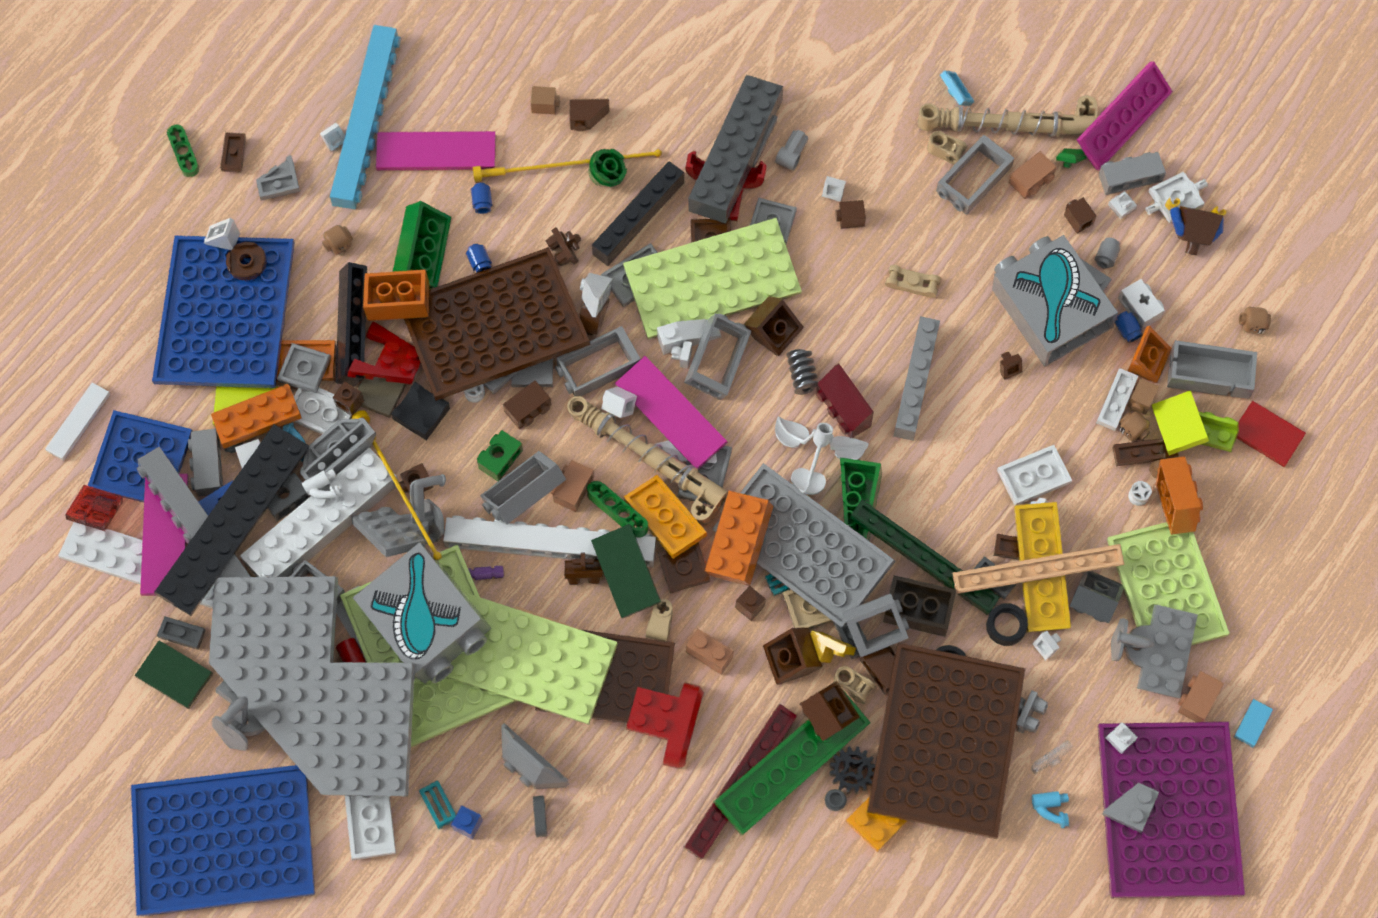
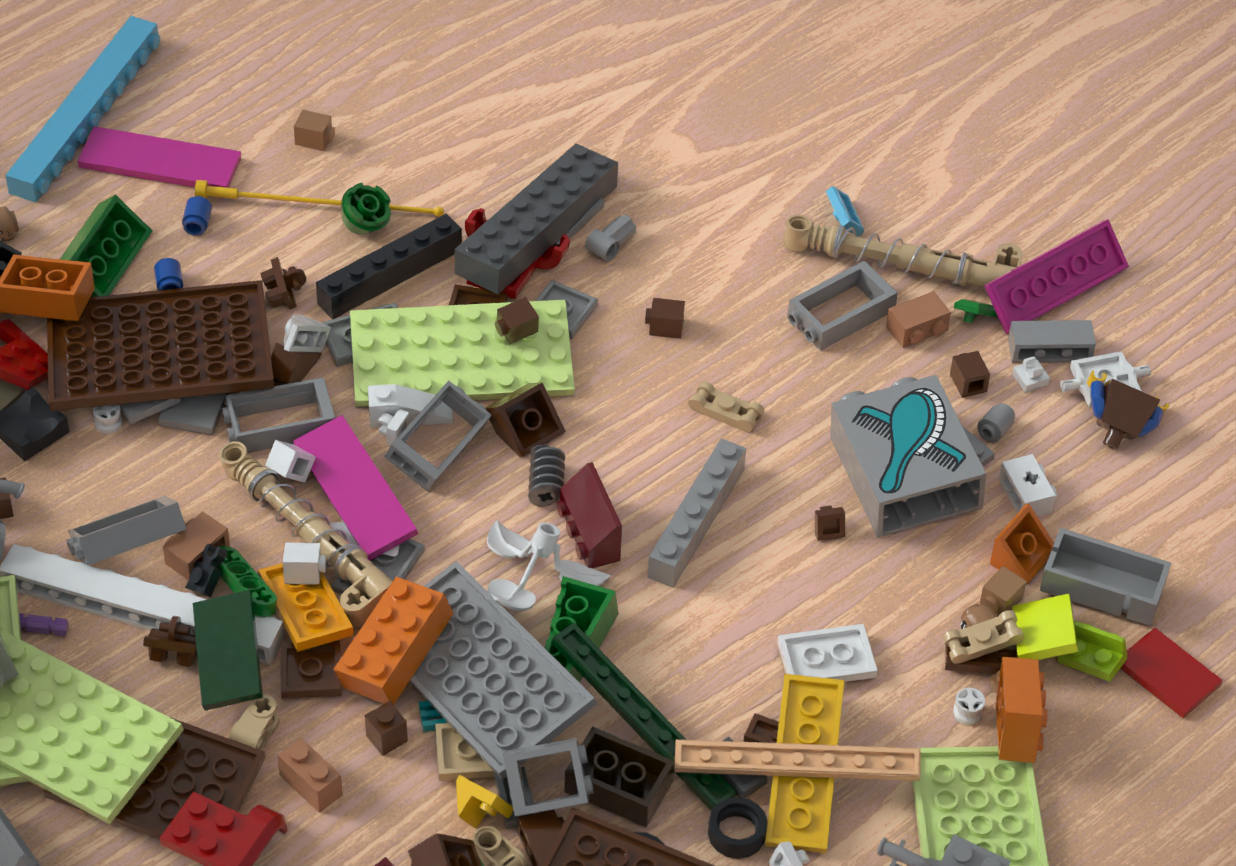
camera: 10 degrees right, 20 degrees down
white tile [320,123,345,151] -> none
green brick [477,430,523,481] -> none
reddish brown brick [503,380,552,429] -> none
reddish brown slope [570,99,610,131] -> none
reddish brown slope [763,627,823,685] -> none
white tile [822,176,846,202] -> none
tan piece [927,131,967,165] -> none
dark grey slope [1070,571,1124,623] -> none
white plate [1096,368,1138,431] -> none
blue brick [1115,311,1143,343] -> none
medium nougat head [1239,307,1271,334] -> none
none -> black plate [185,544,227,597]
none -> white brick [283,543,327,584]
none -> reddish brown brick [495,297,539,344]
none -> tan plate [942,610,1025,664]

